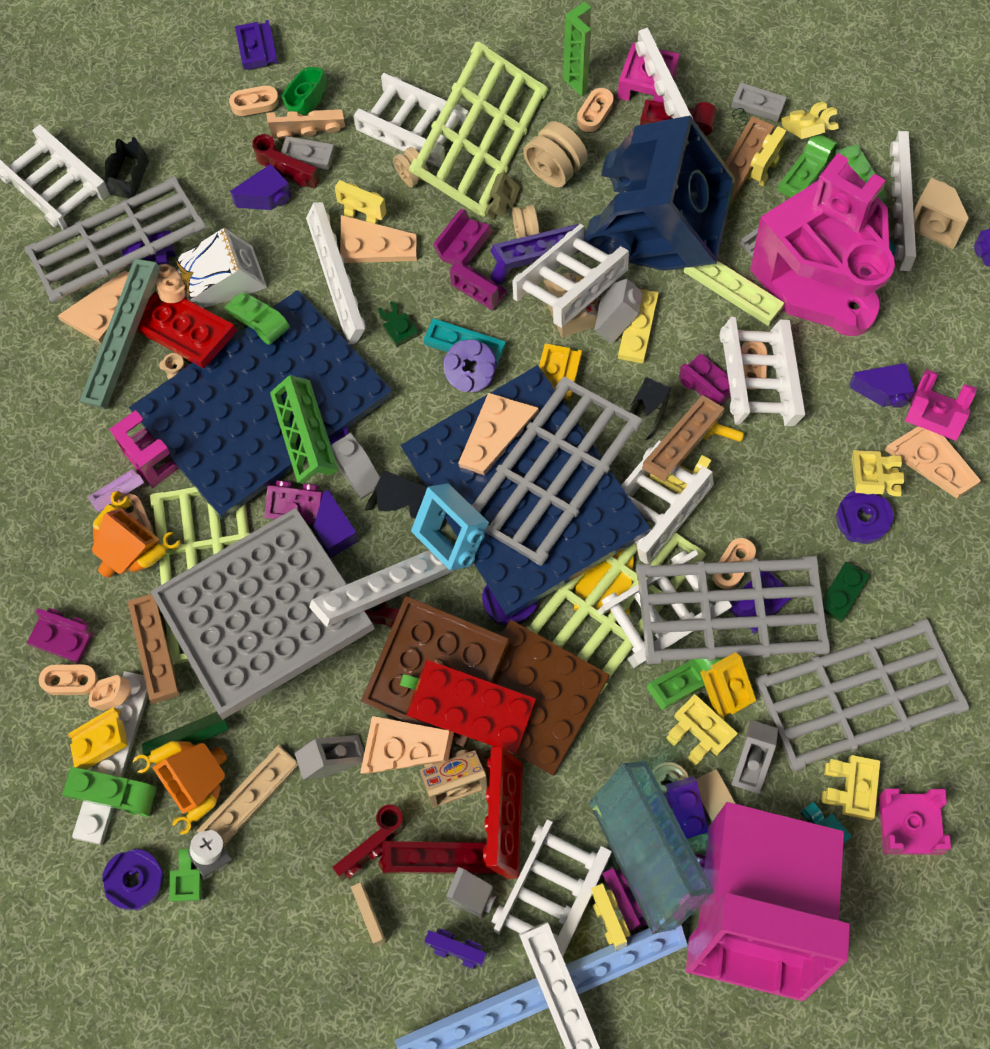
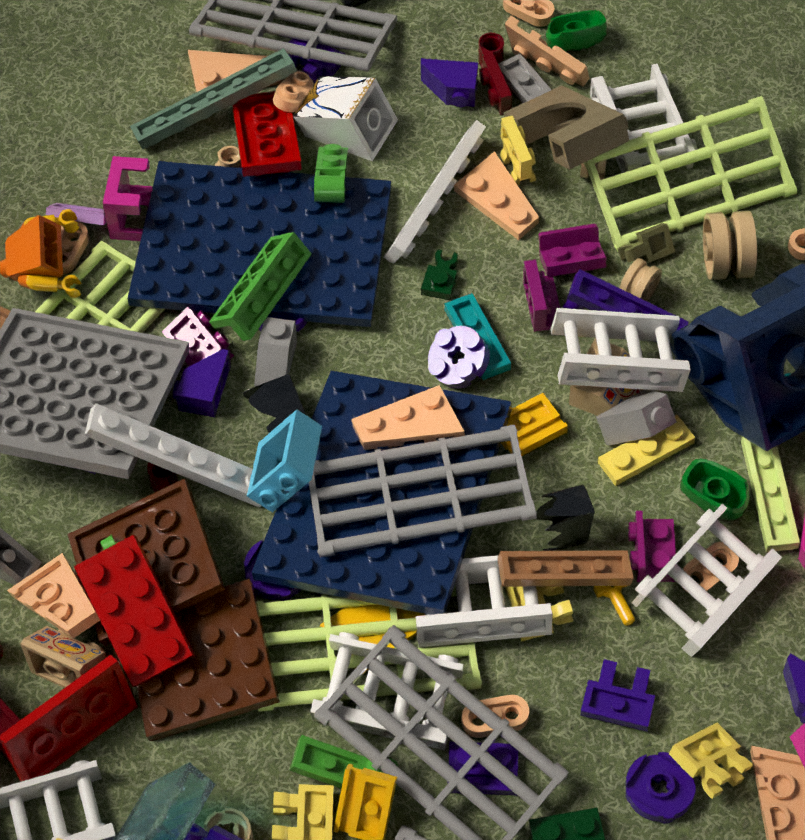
camera: 45 degrees right, 10 degrees down
none -> dark tan arch [504,85,629,170]
none -> dark purple plate [580,659,655,732]
none -> green piece [680,458,749,521]

